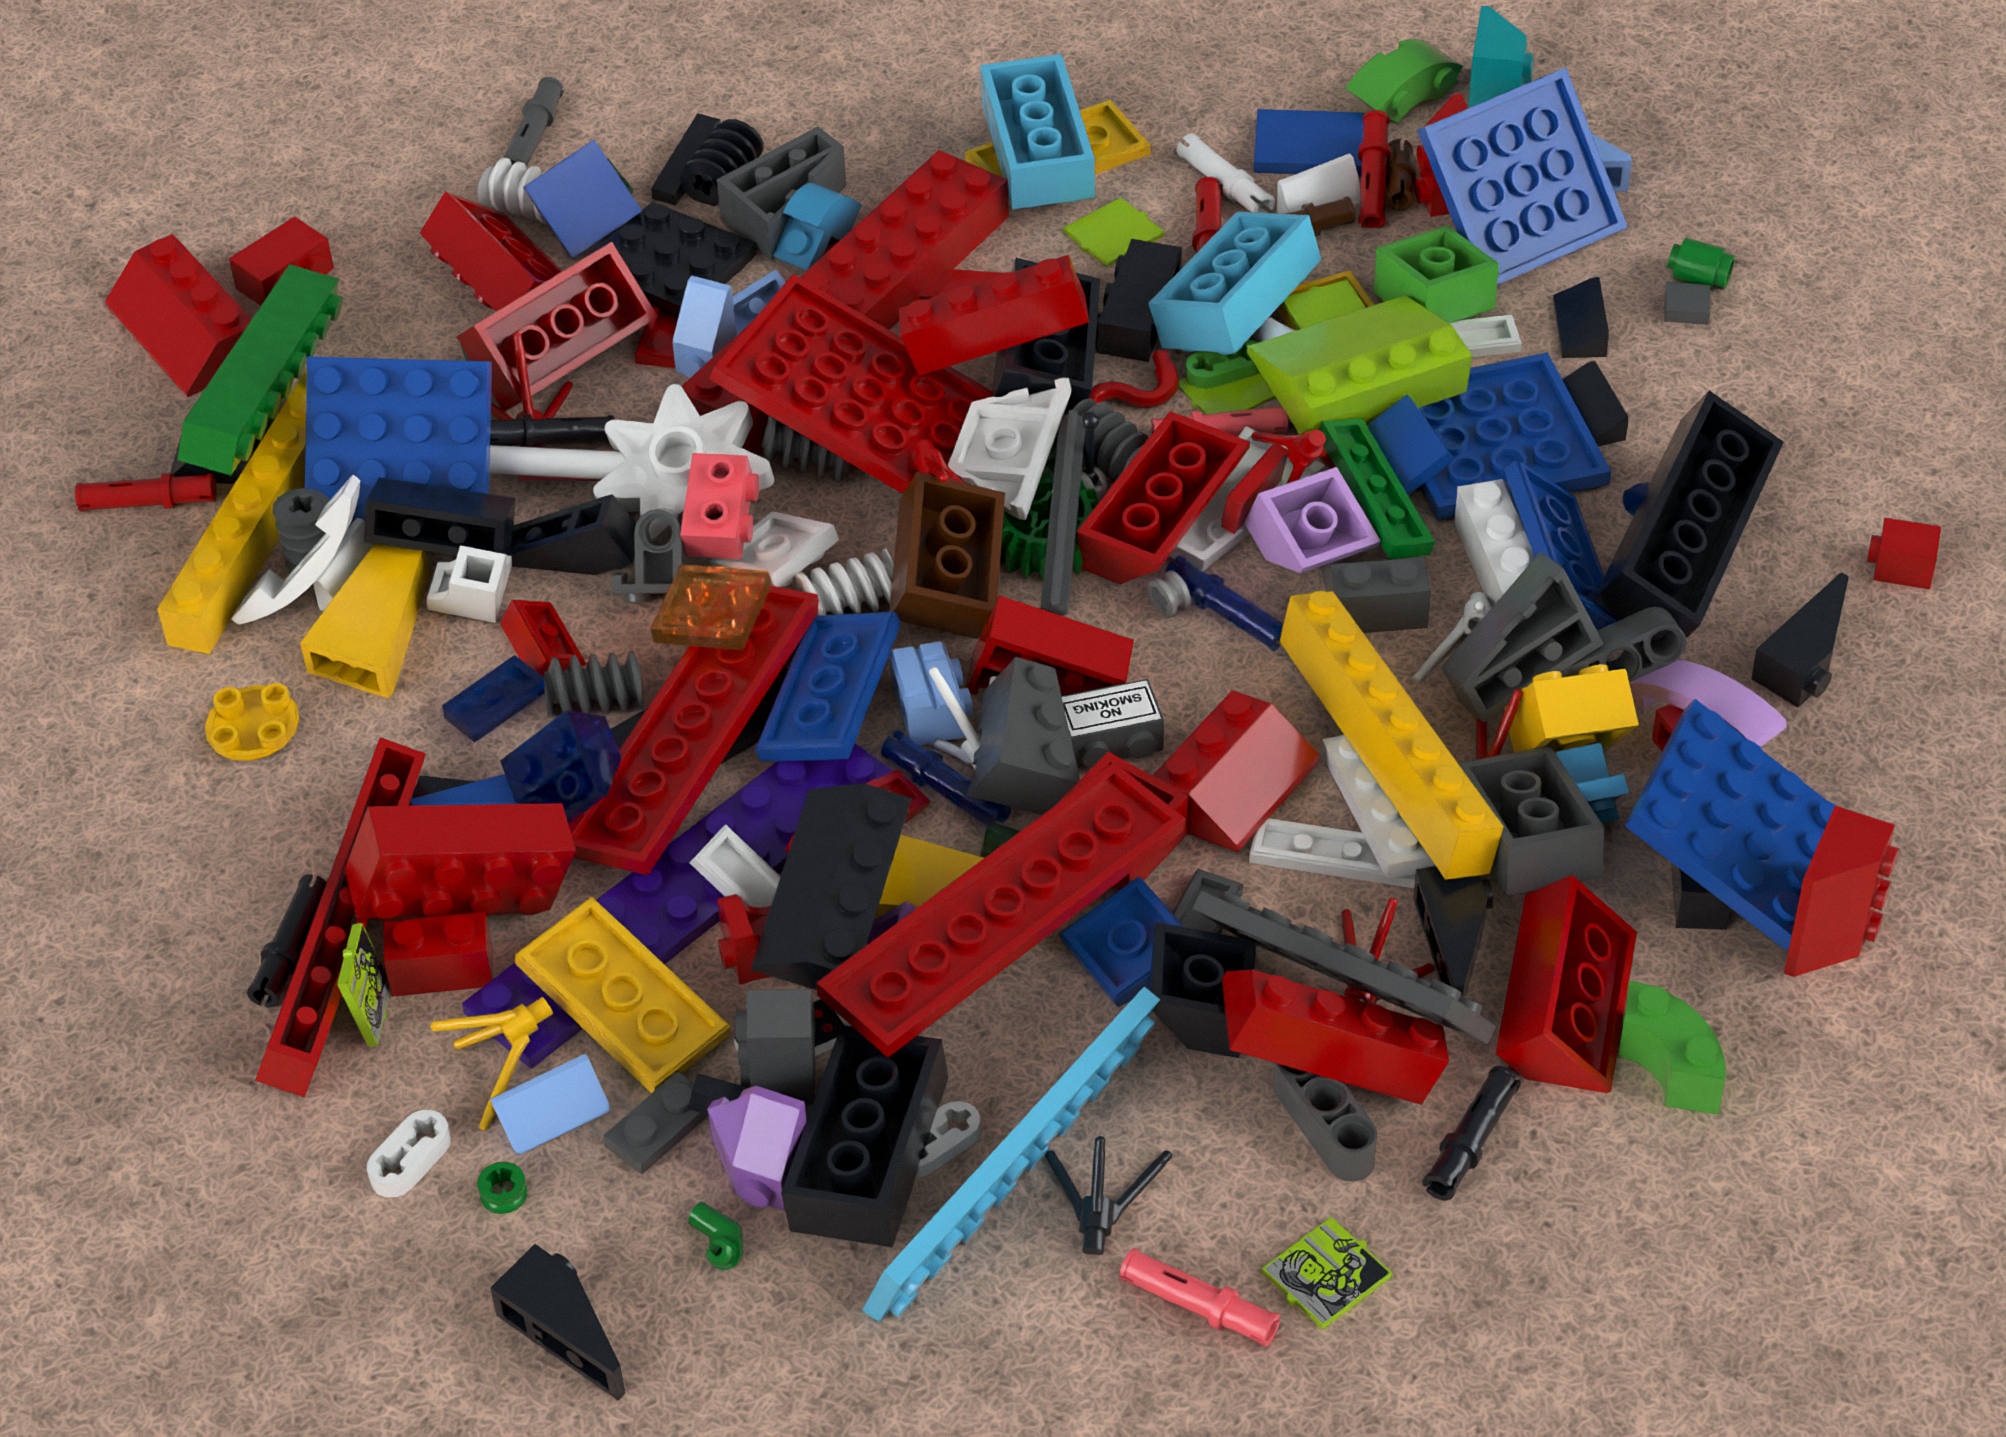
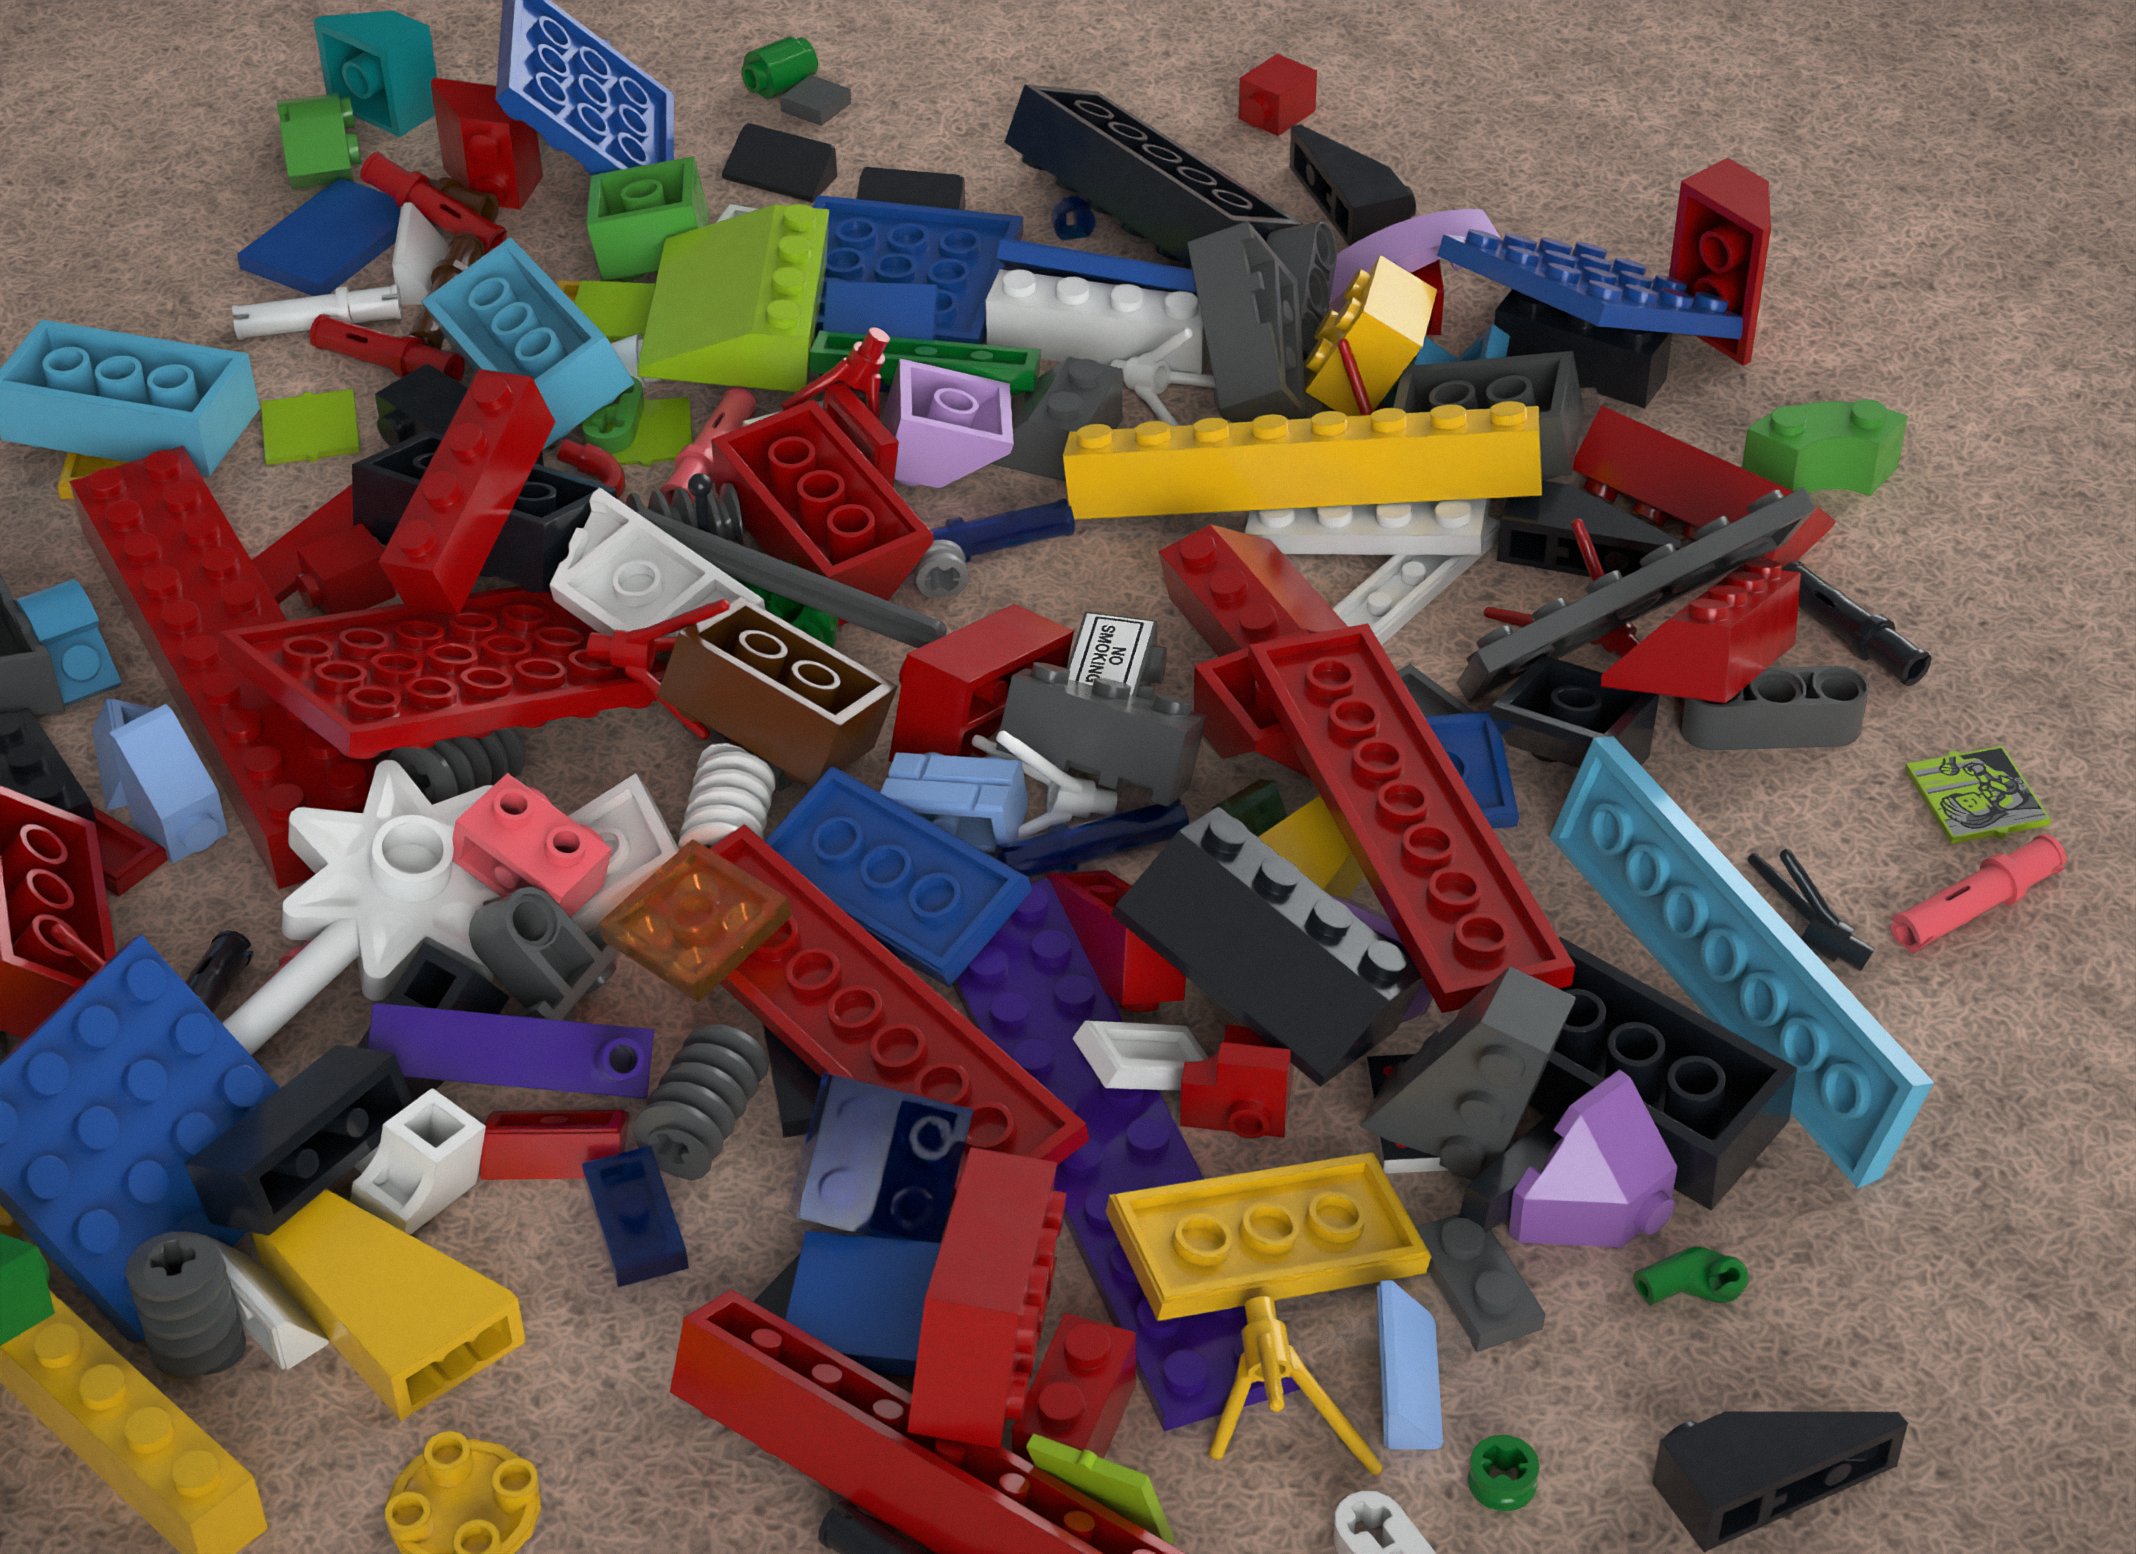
camera: 65 degrees left, 5 degrees down
white slope [231,475,360,625] -> none
none -> dark purple piece [368,1003,654,1099]

